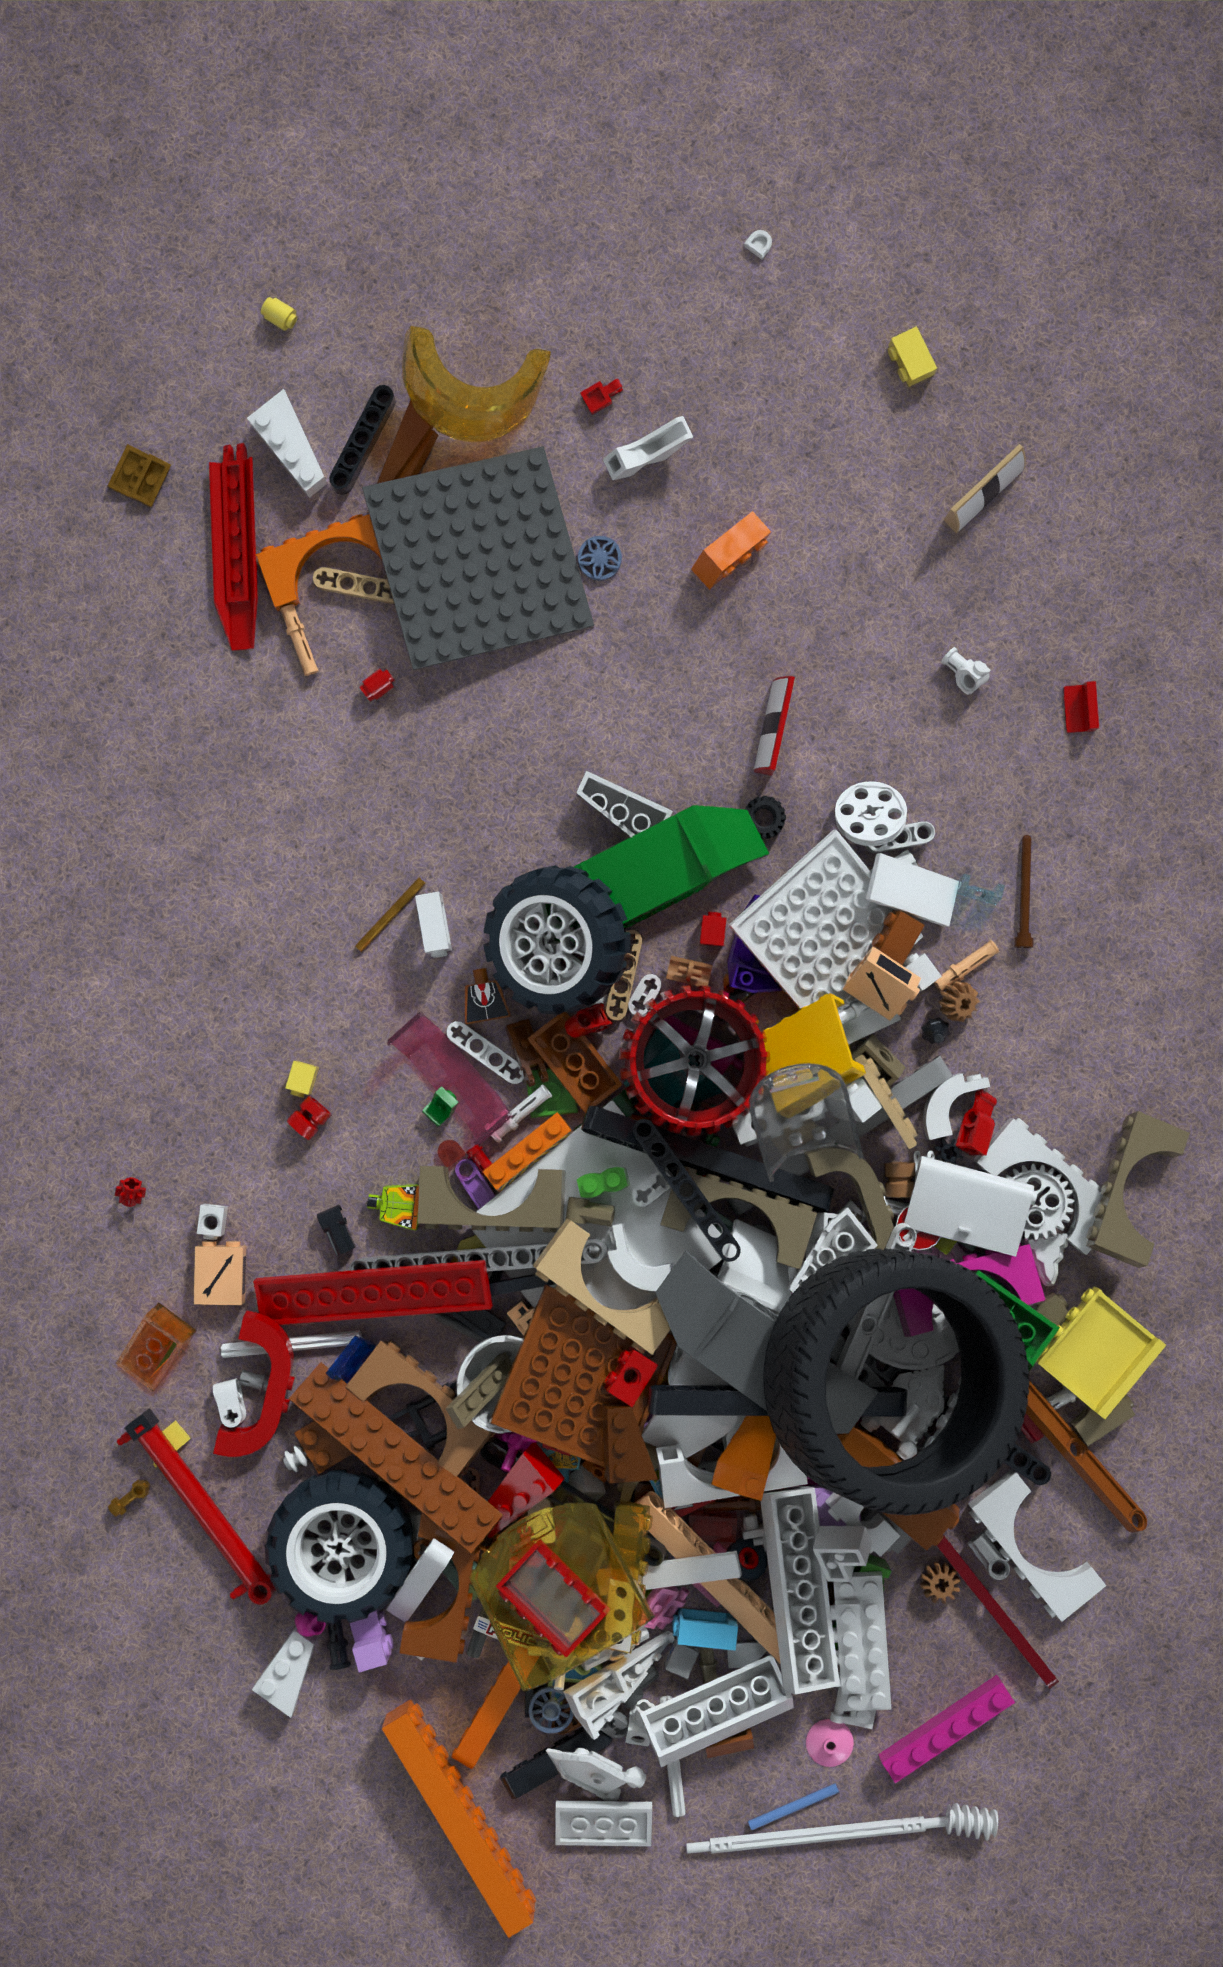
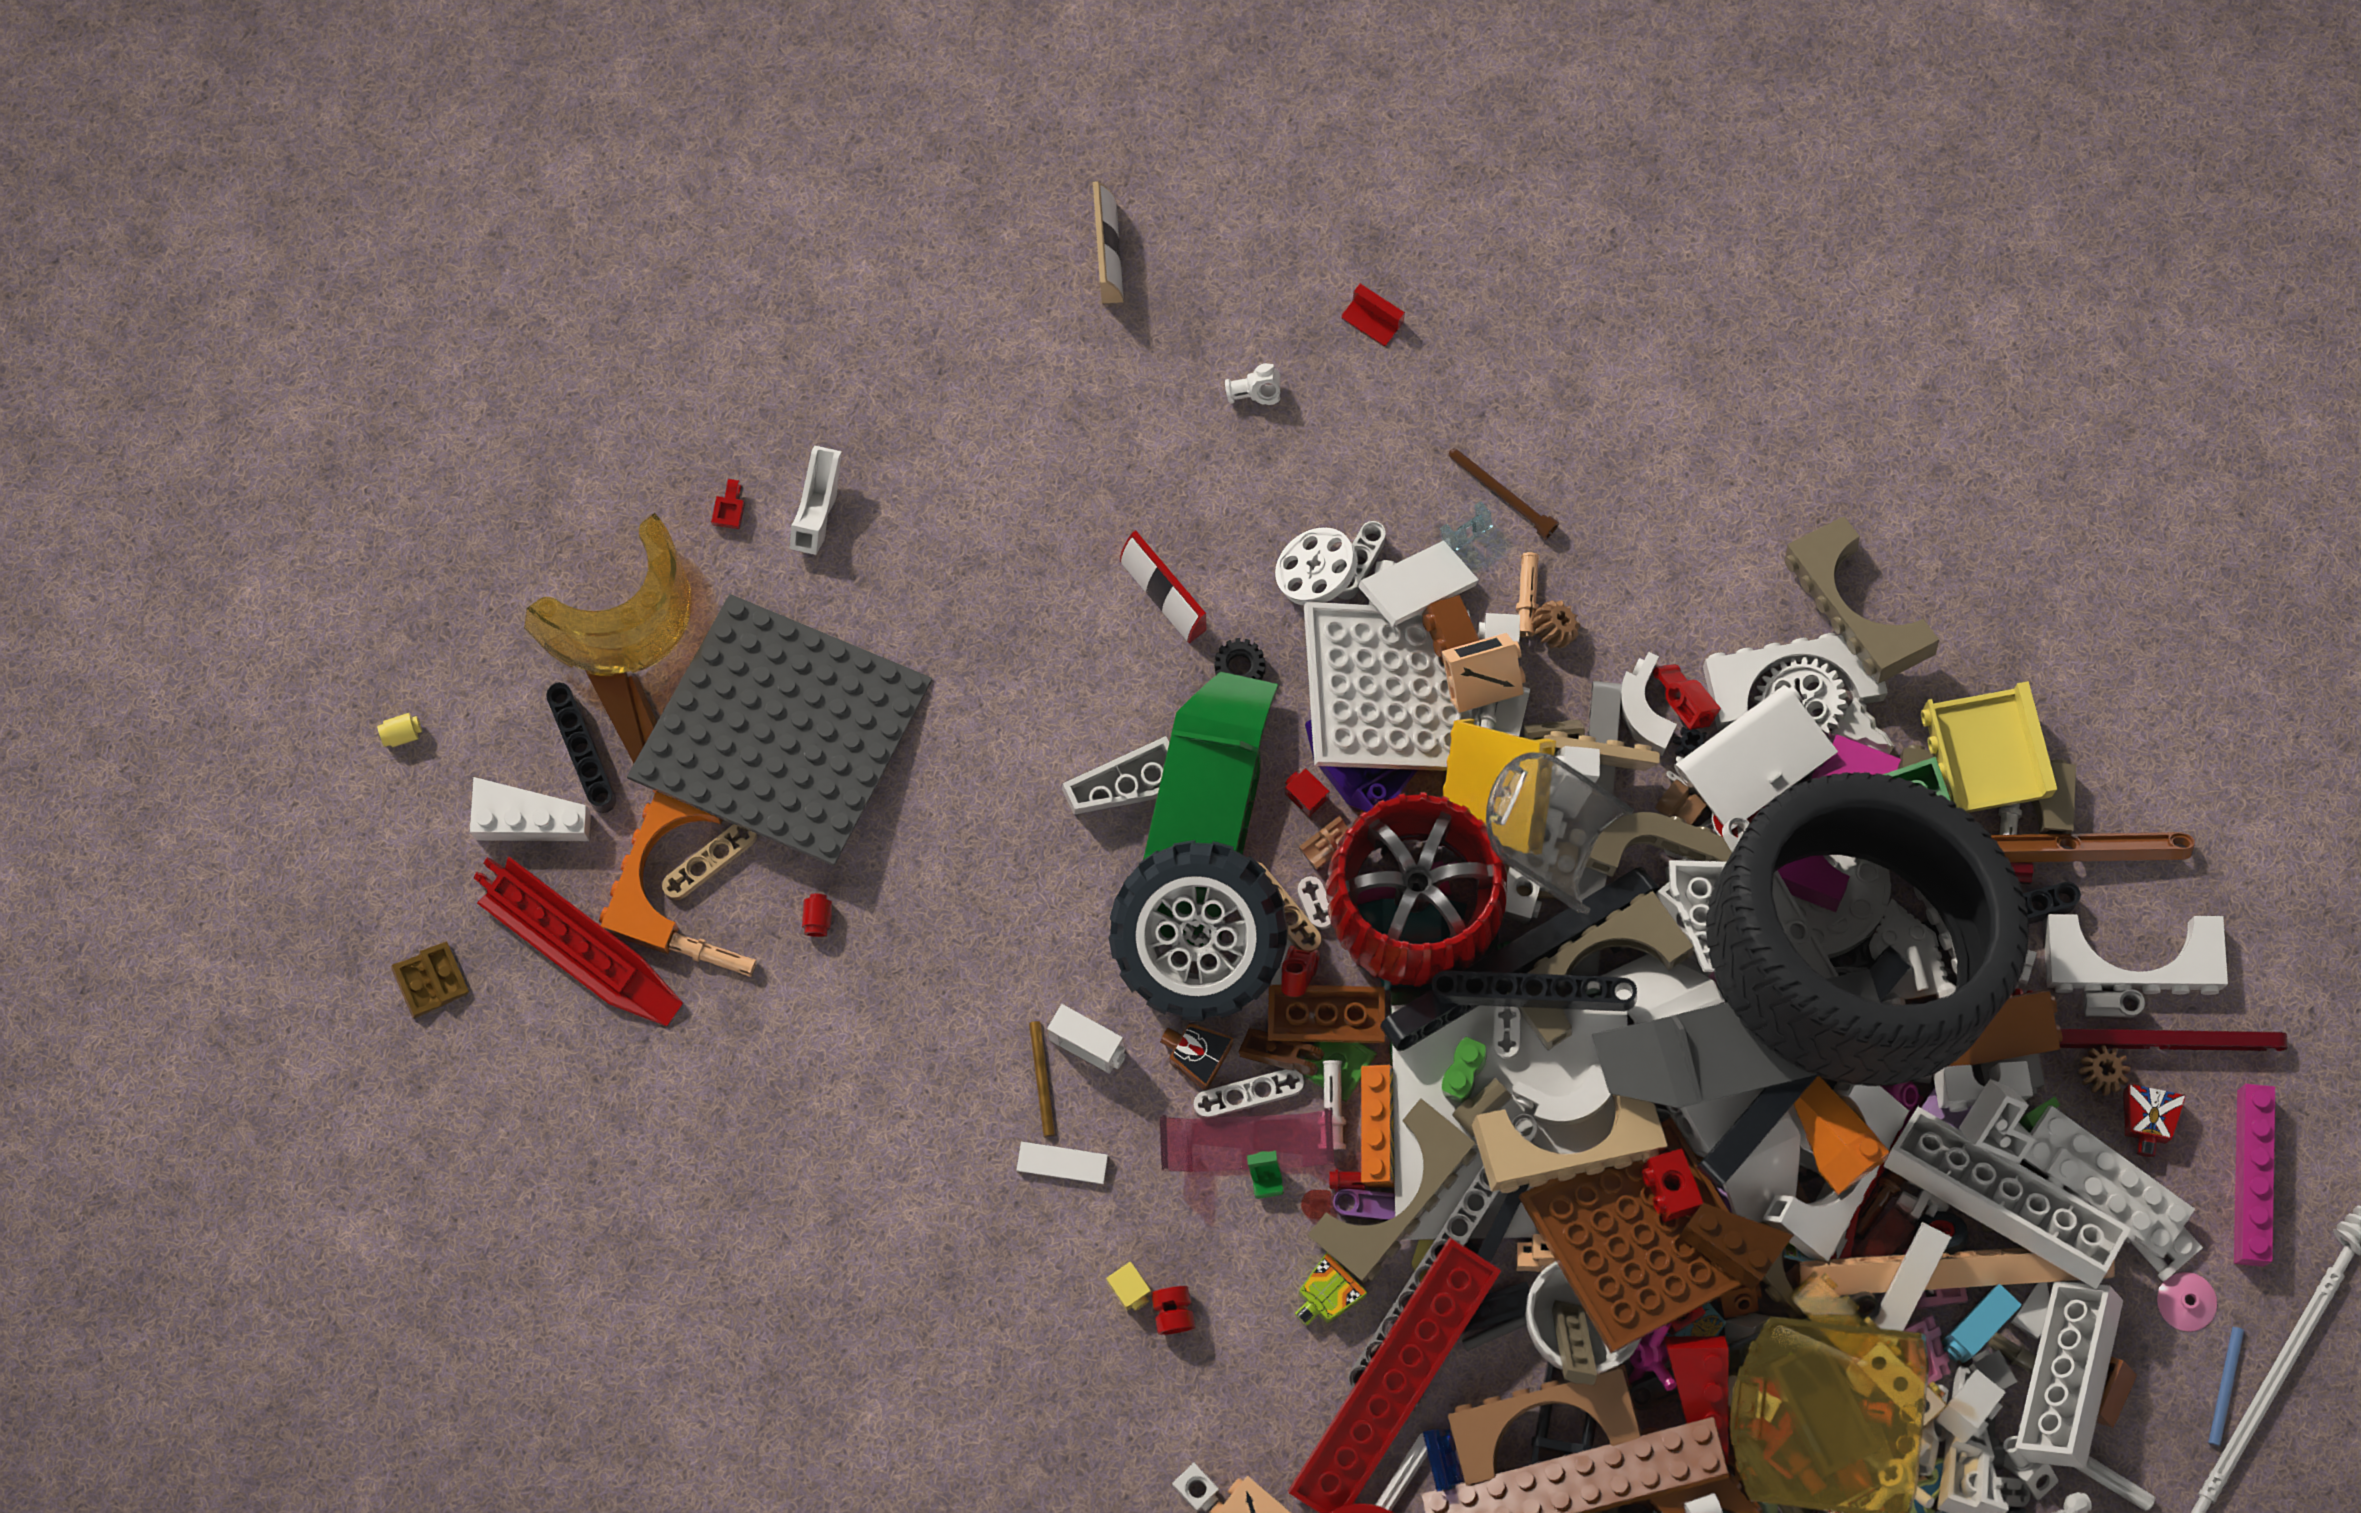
camera: 45 degrees left, 15 degrees down
black piece [317,1204,356,1256] -> none
clear window [495,1539,611,1658] -> none
sand blue wheel [578,536,622,581] -> none
orange wedge [691,511,771,590] -> none
white tile [744,230,772,260] -> none
light yellow brick [887,326,937,387] -> none
black piece [921,1017,950,1044] -> none
none -> white tile [1016,1142,1108,1185]
none -> white brick [1936,1369,2006,1444]
none -> torso [2123,1084,2185,1157]

